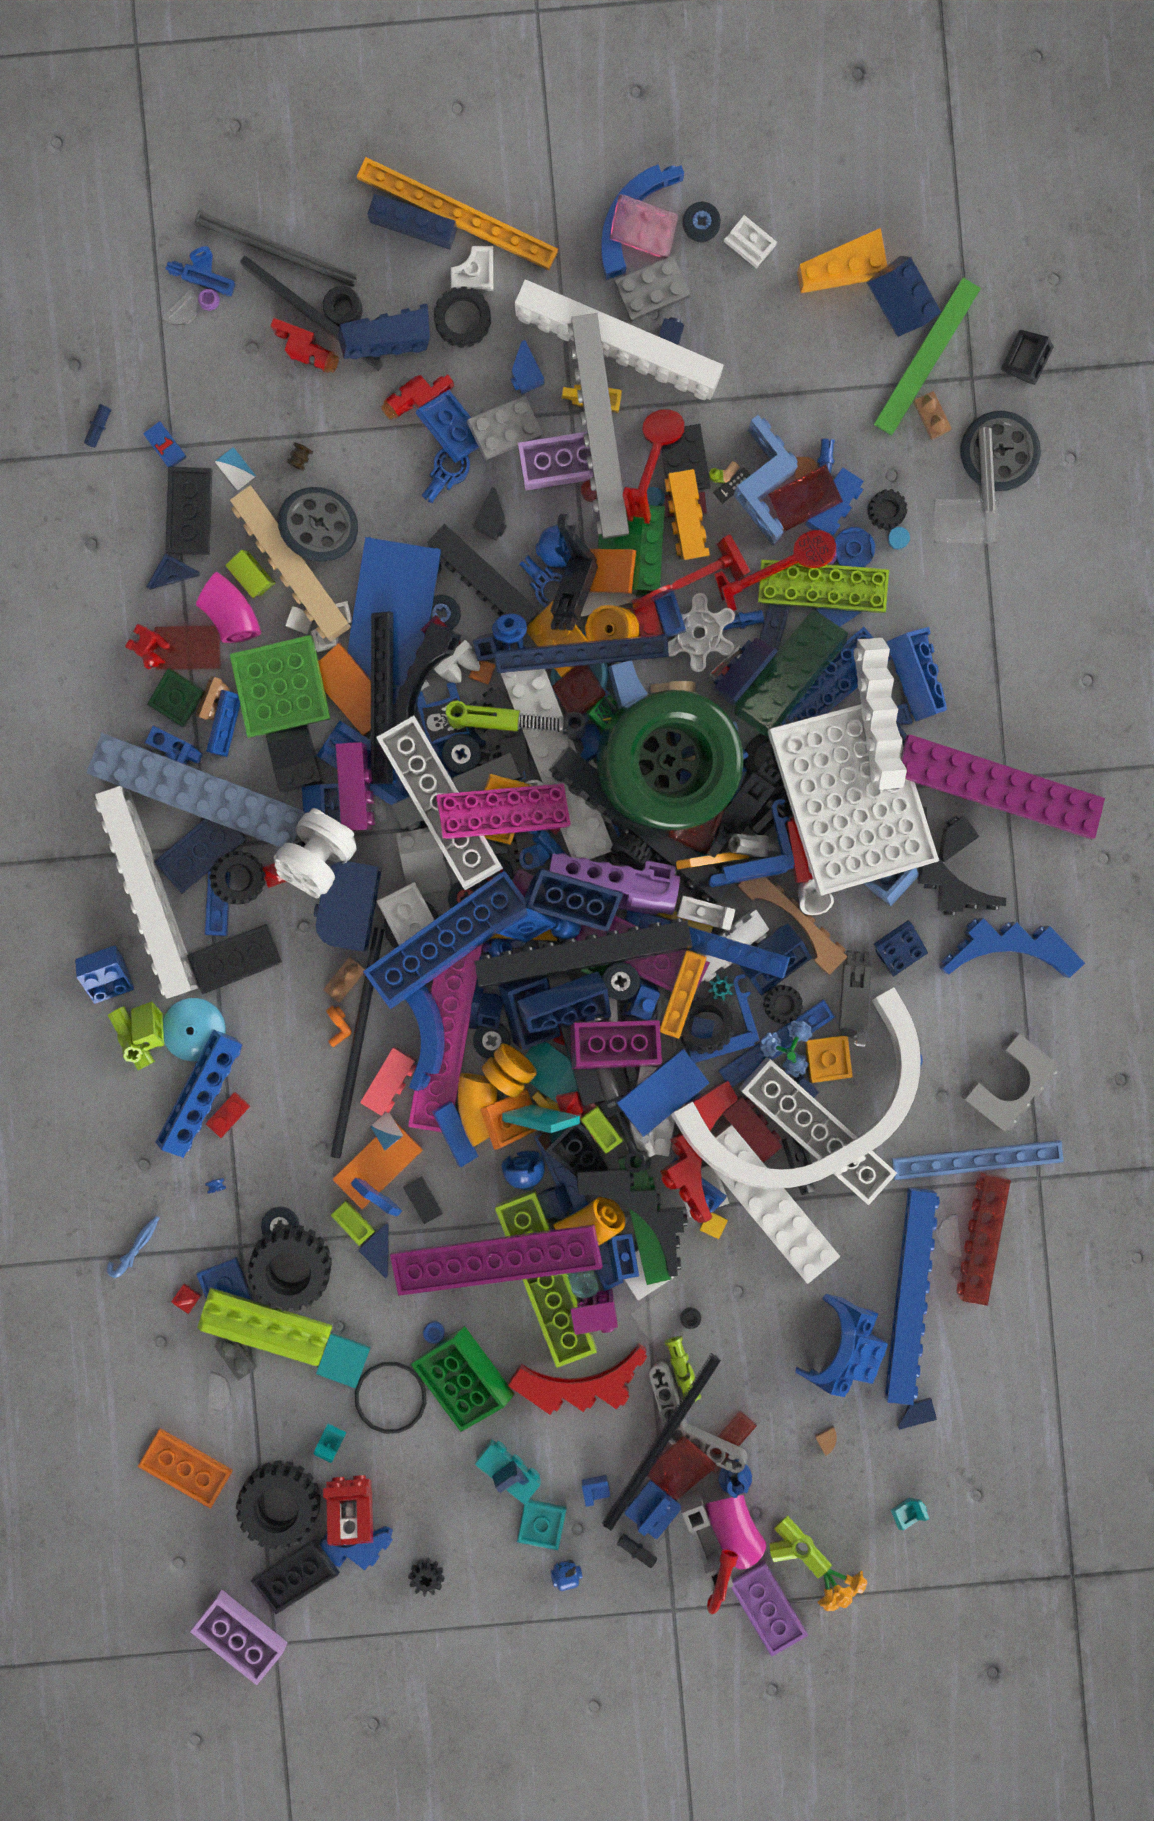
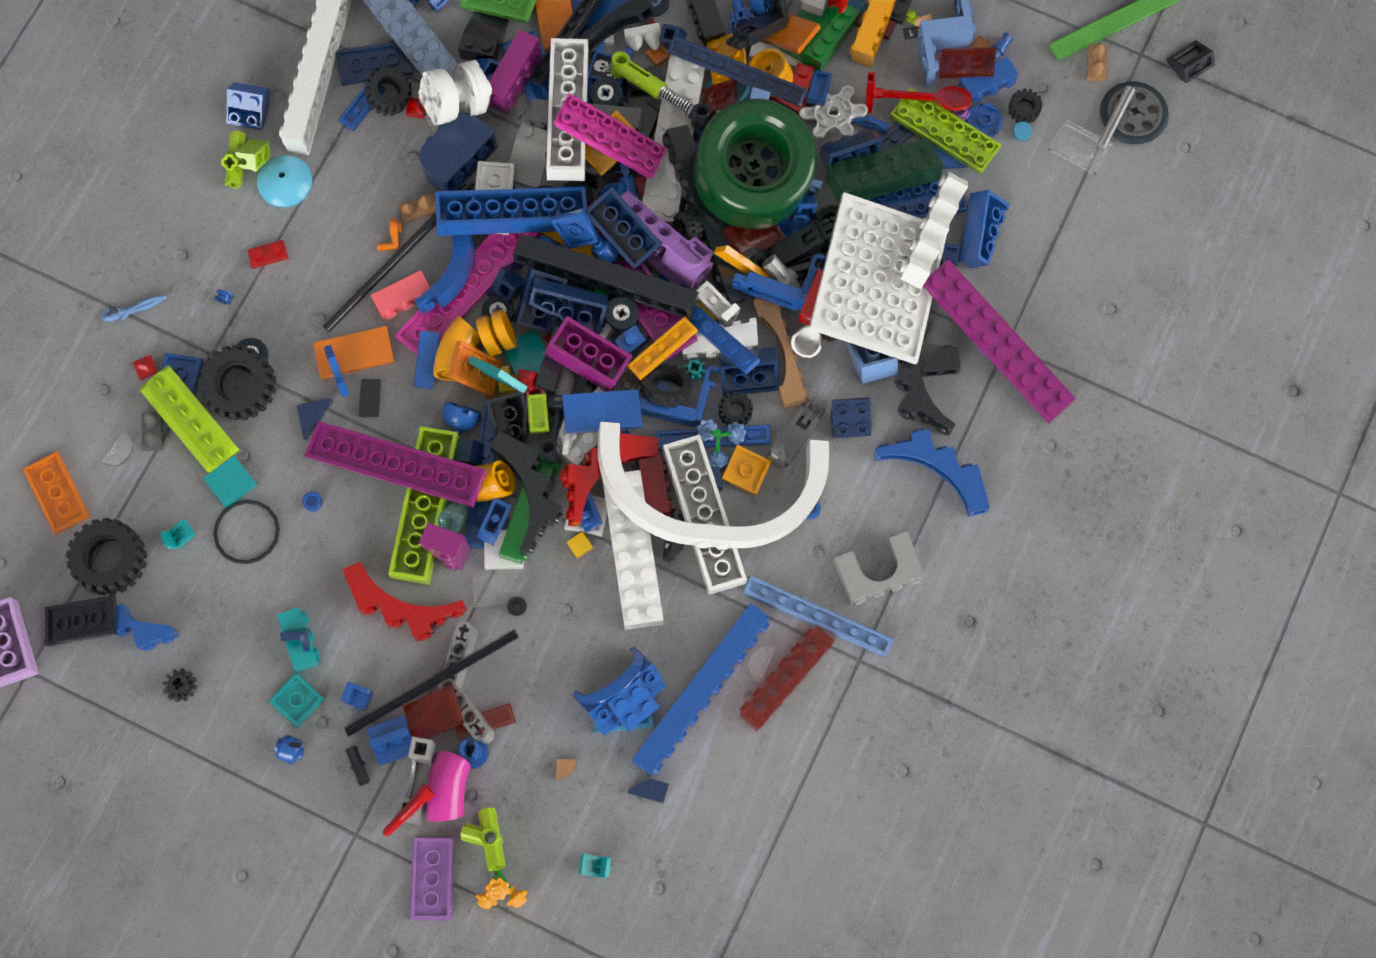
camera: 30 degrees right, 15 degrees down
blue brick [155,1029,242,1158] -> none
black tile [187,924,282,995] -> none
red brick [323,1475,373,1546] -> none
lime tile [331,1200,375,1246] -> none
sticker [370,1113,403,1150] -> none
green slope [411,1326,515,1432] -> none
blue piece [492,614,527,650] -> none
red piece [633,534,751,610] -> none
lime piece [664,1336,701,1401] -> none

